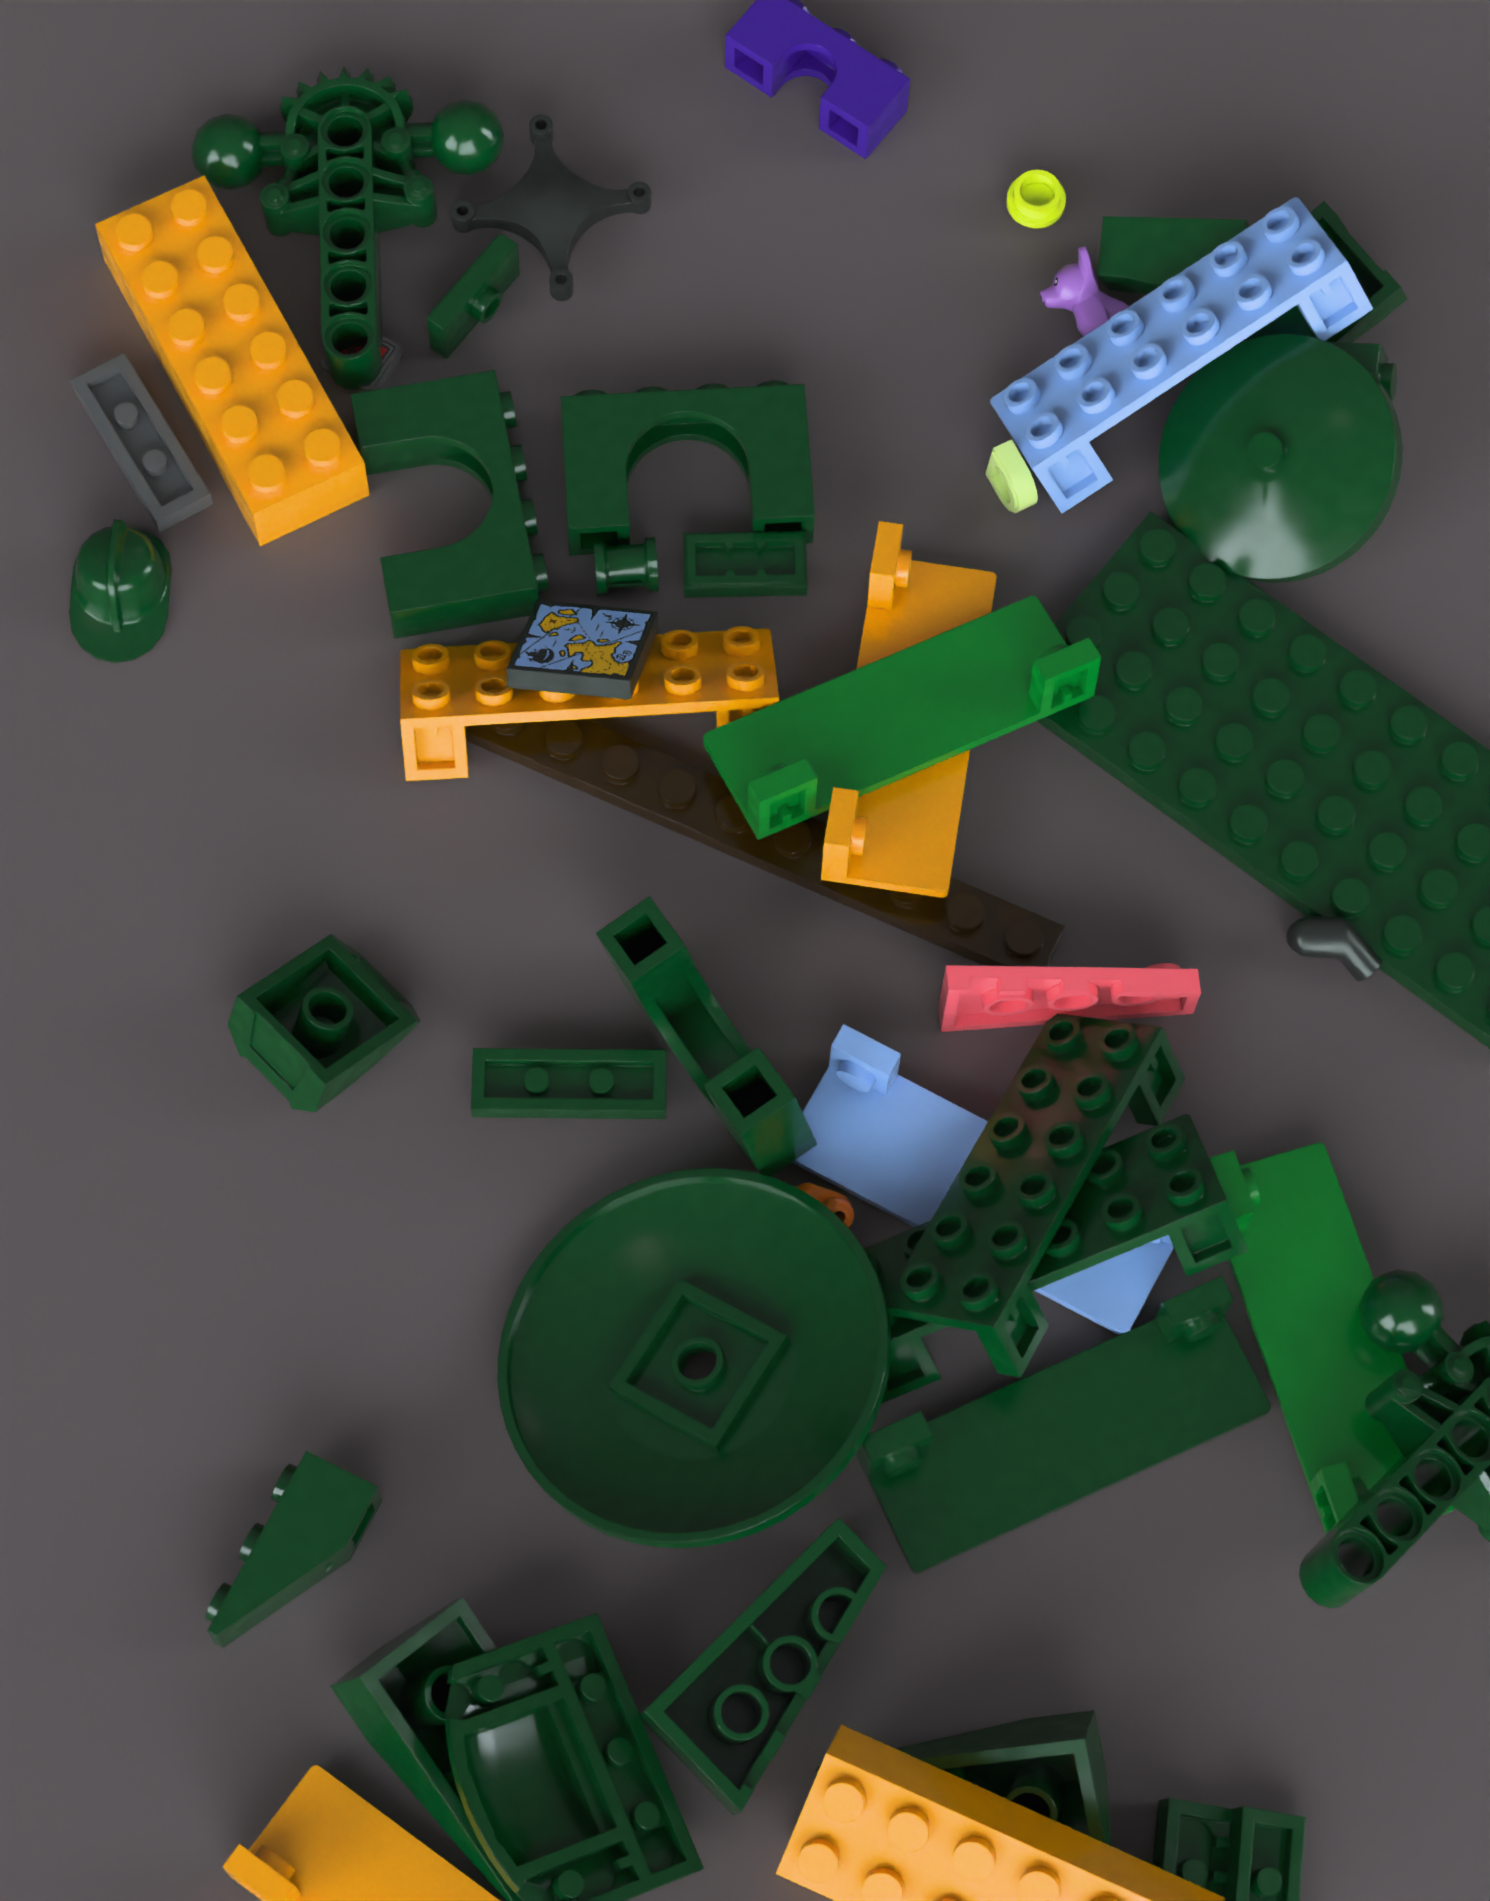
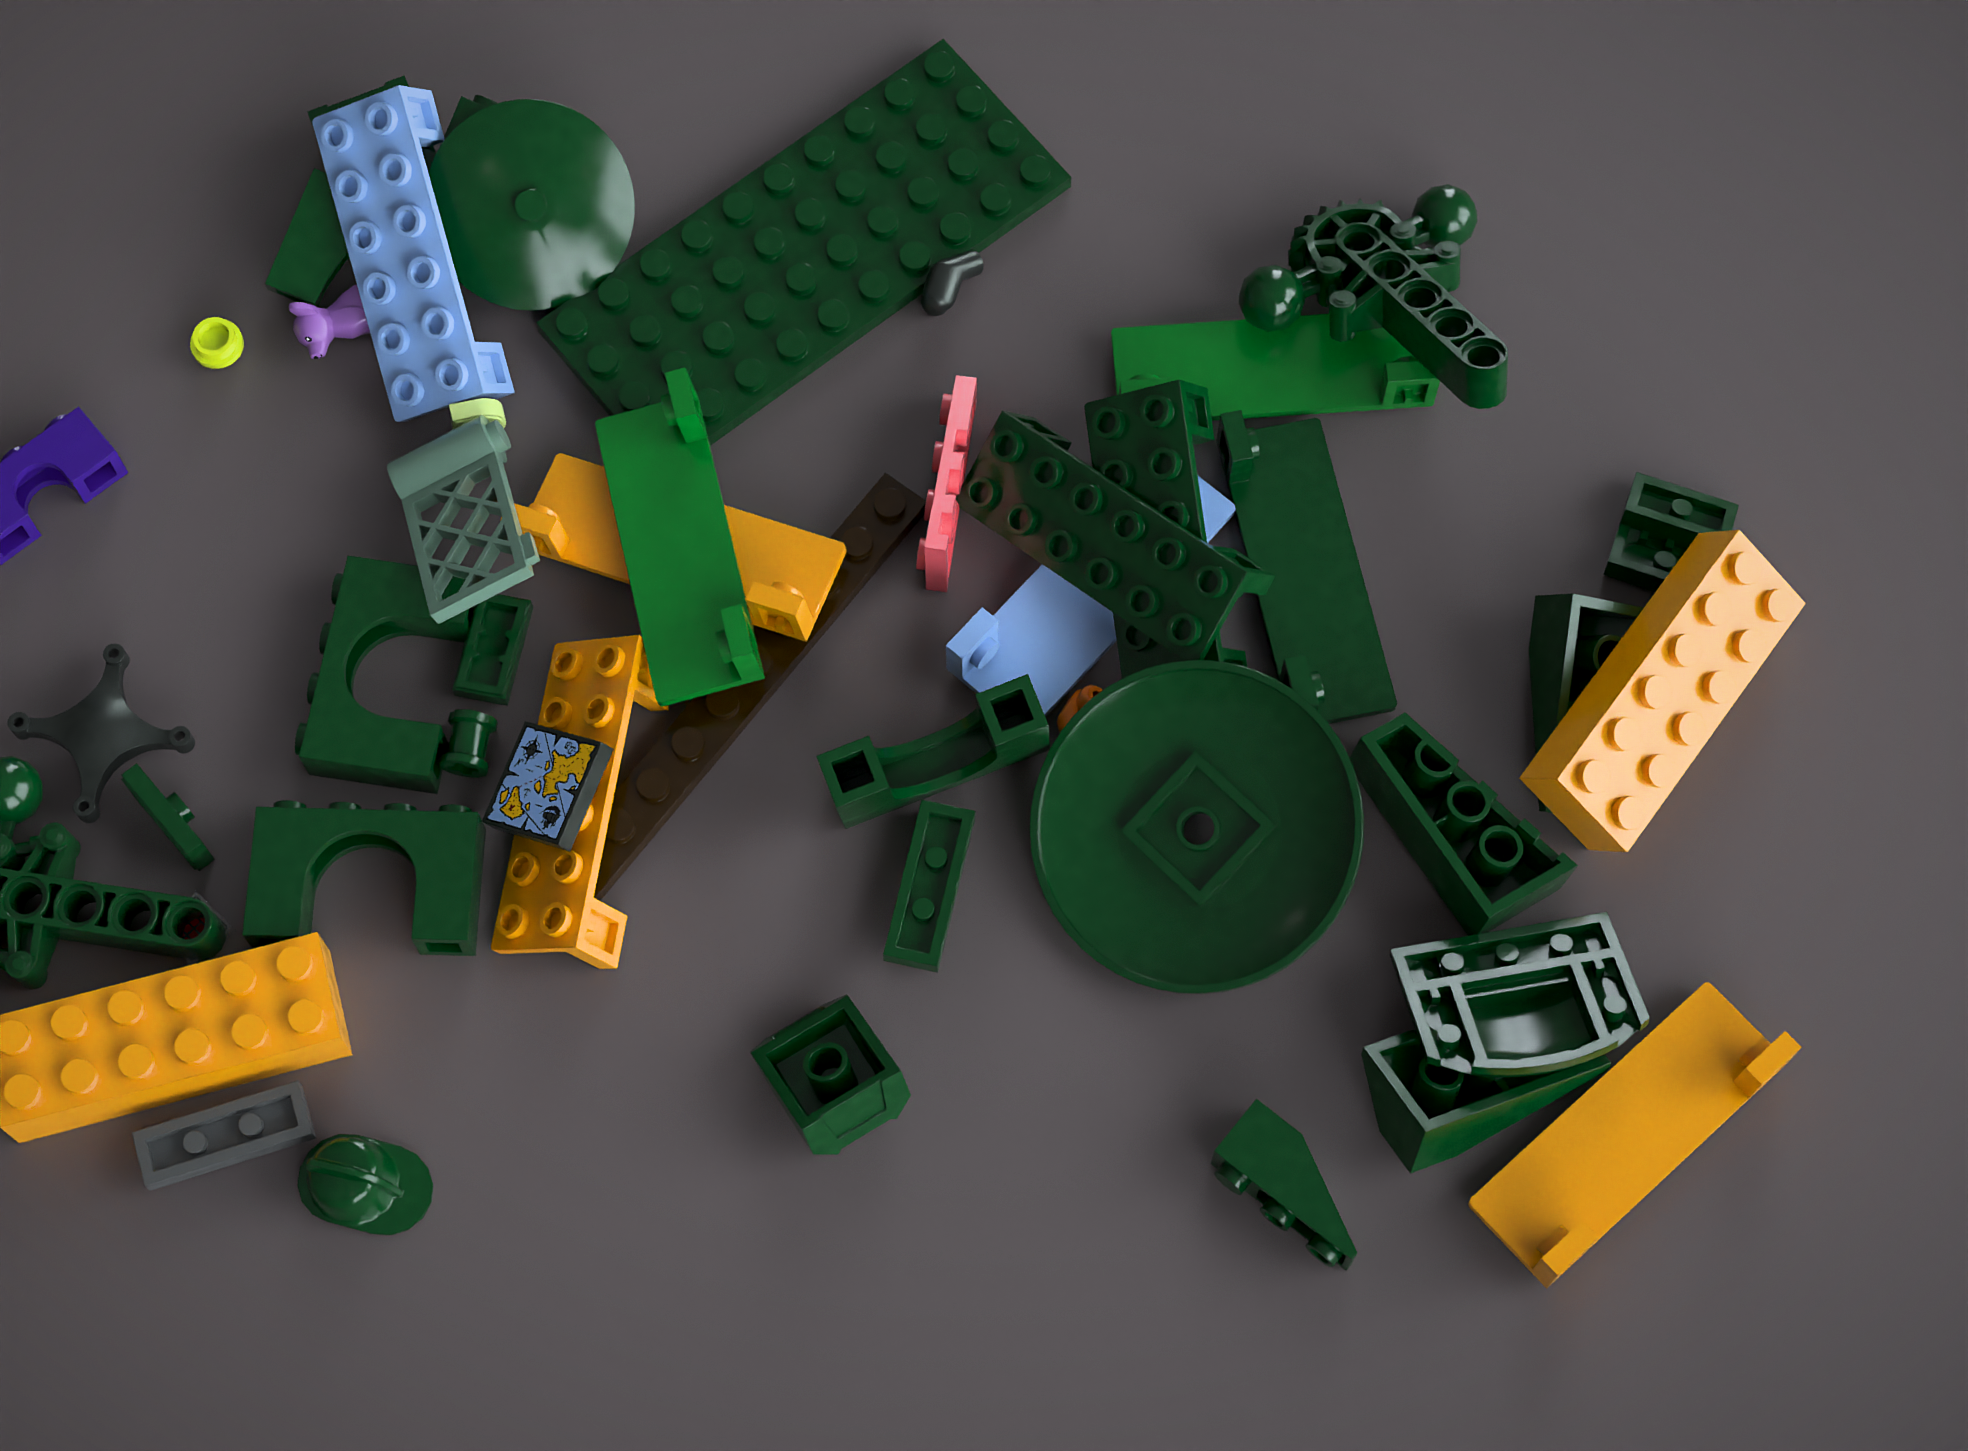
camera: 75 degrees left, 0 degrees up
none -> sand green piece [387,415,540,624]

